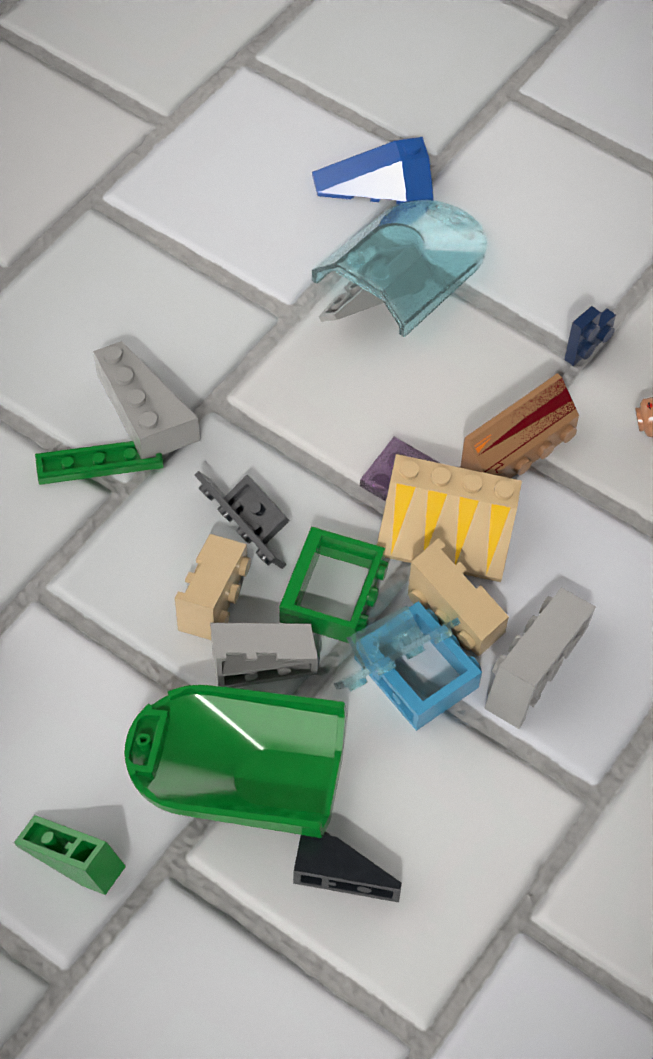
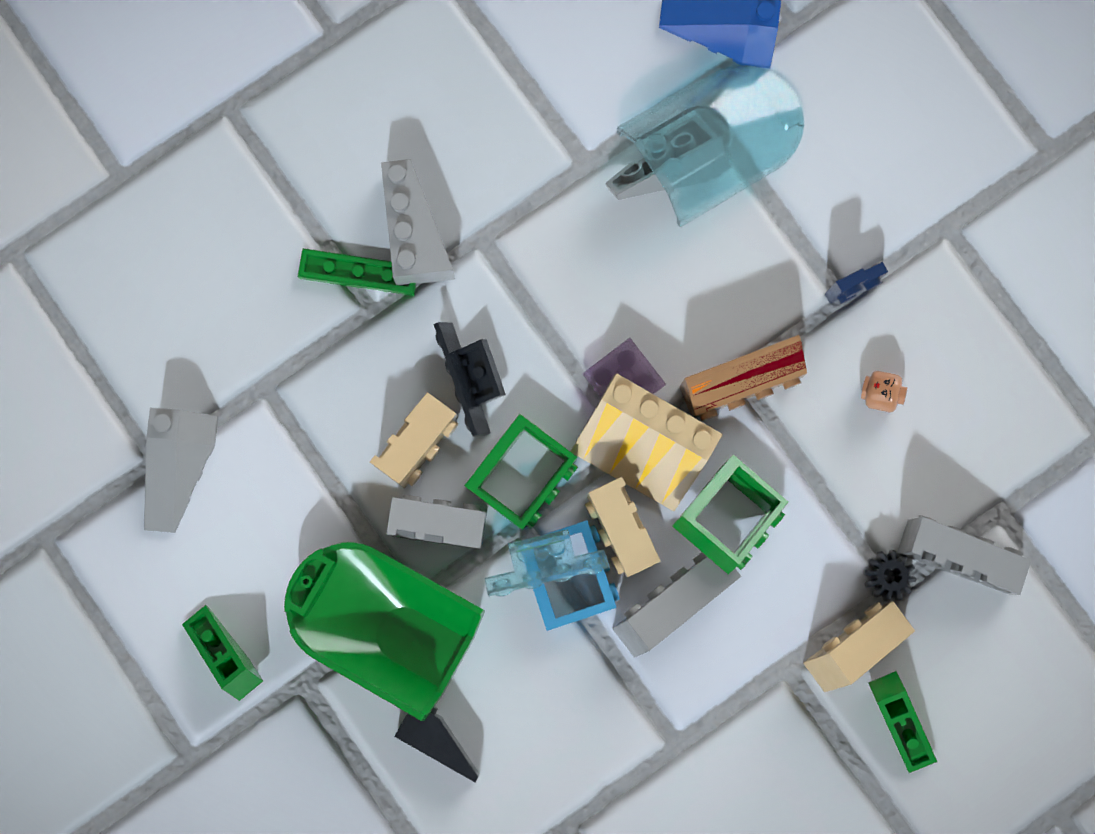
camera: 20 degrees right, 25 degrees up
none -> green window [672,455,789,574]

